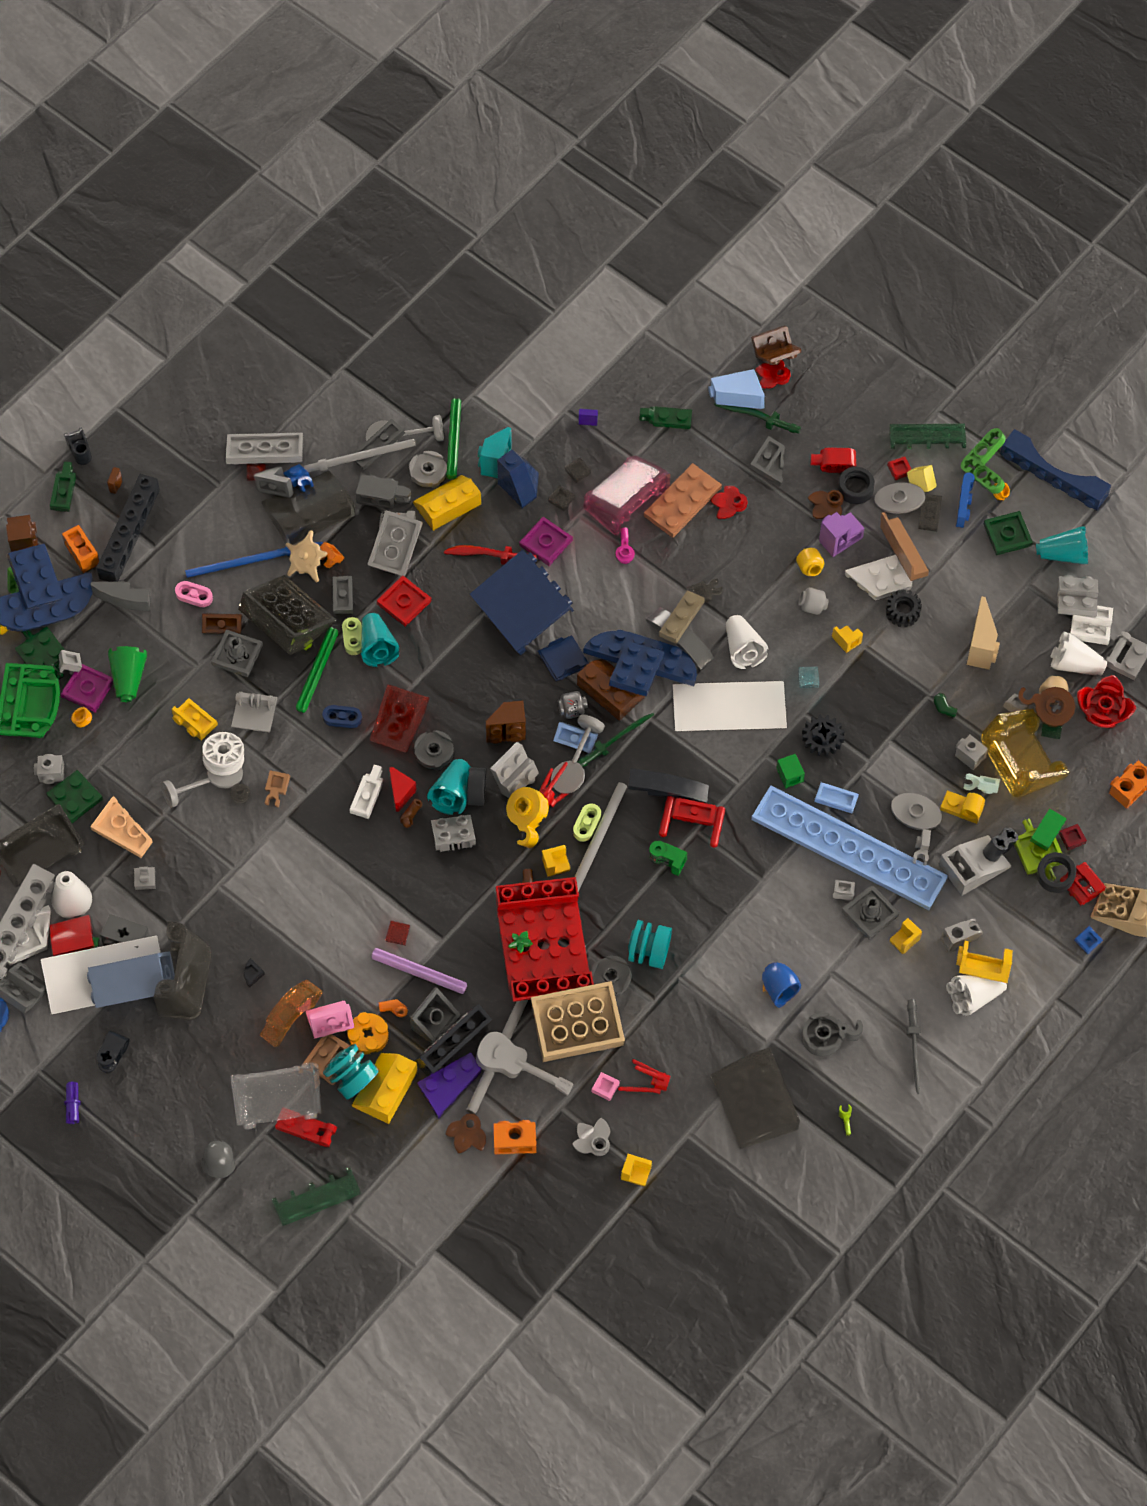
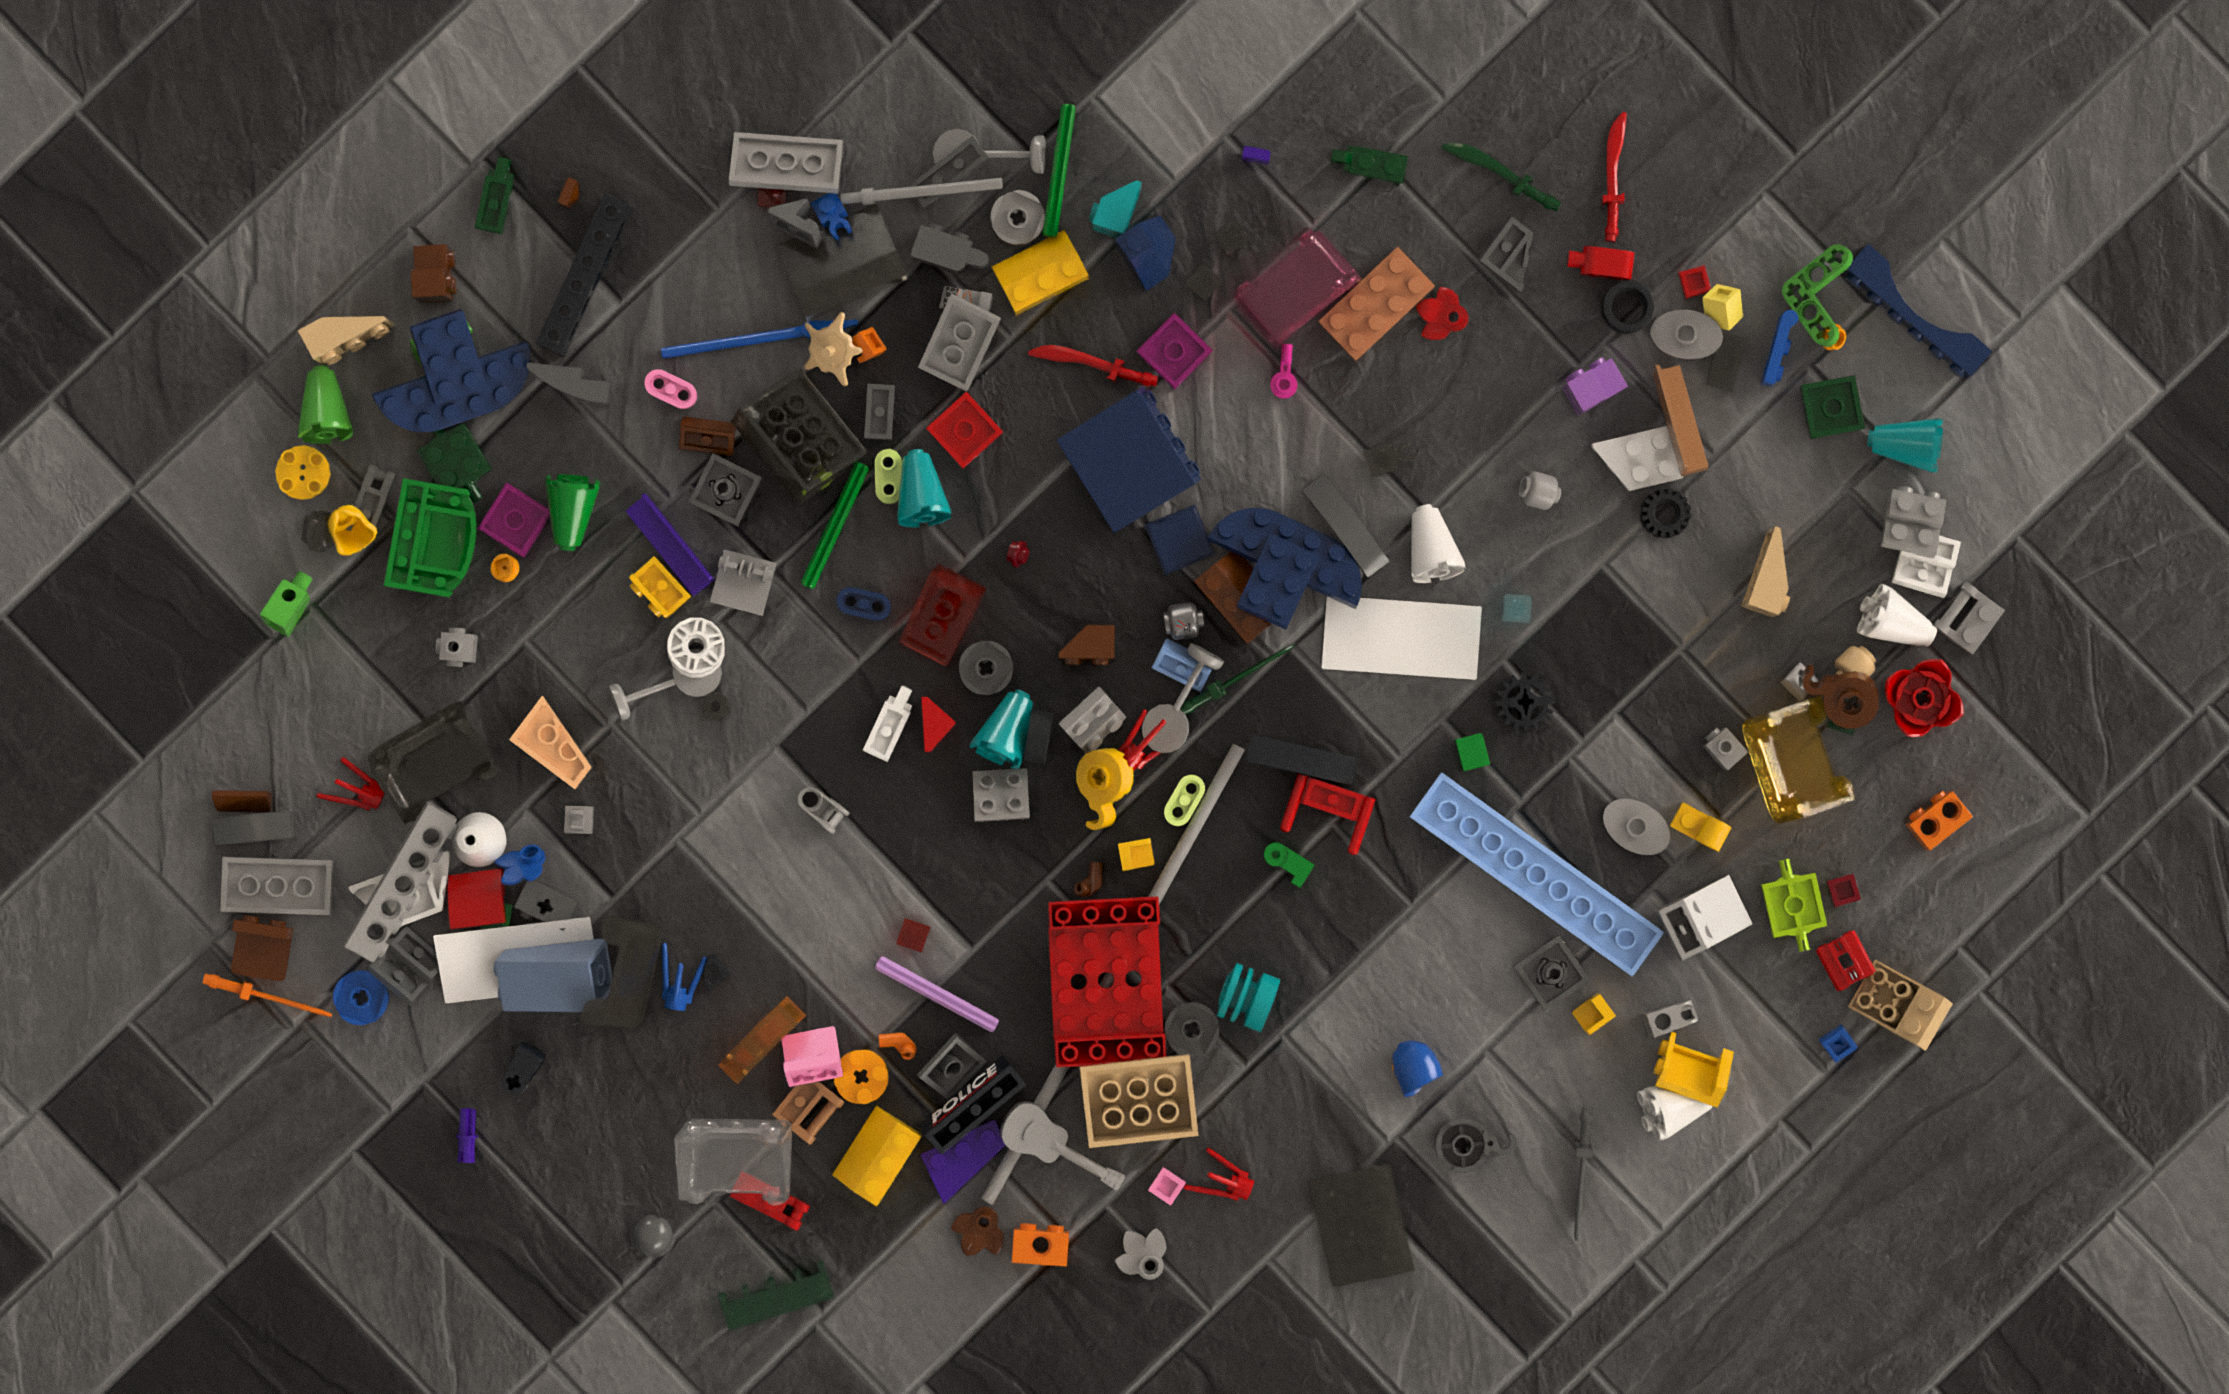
camera: 10 degrees right, 25 degrees up
dark green plate [46,770,103,823] -> none
light grey tile [59,650,82,675] -> none
orange brick [62,525,99,573] -> none
black piece [64,427,92,465] -> none
medium nougat plate [265,770,290,808] -> none
teal wheel [323,1044,379,1099] -> none
reddish brown arm [400,799,423,828] -> none
green plant [508,931,533,953] -> none
yellow panel [621,1154,652,1186] -> none
dark tan plate [659,590,704,644] -> none
light blue slope [708,369,765,409] -> none
reddish brown bracket [751,325,802,365] -> none
red plate [756,360,791,389] -> none
yellow head [796,548,825,576] -> none
reddish brown plate [808,490,844,519] -> none
light blue tile [814,782,859,814] -> none
yellow panel [832,626,863,653] -> none
light grey tile [833,880,855,901] -> none
lime hand [839,1104,852,1135] -> none
clear green hinge [889,423,966,449] -> none
light grey plate [912,829,931,866] -> none
dark green arm [934,693,958,718] -> none
light aqua plate [964,774,1000,794] -> none
black axle [983,827,1018,862] -> none
green tile [1030,808,1067,851] -> none
black tyre [1037,852,1076,893] -> none
none -> blue plate [494,844,546,885]
none -> dark purple panel [626,493,715,596]
none -> blue plant [662,943,708,1011]
none -> light grey piece [798,787,850,834]
none -> dark red plate [1007,540,1030,568]
none -> red sword [1601,112,1627,243]

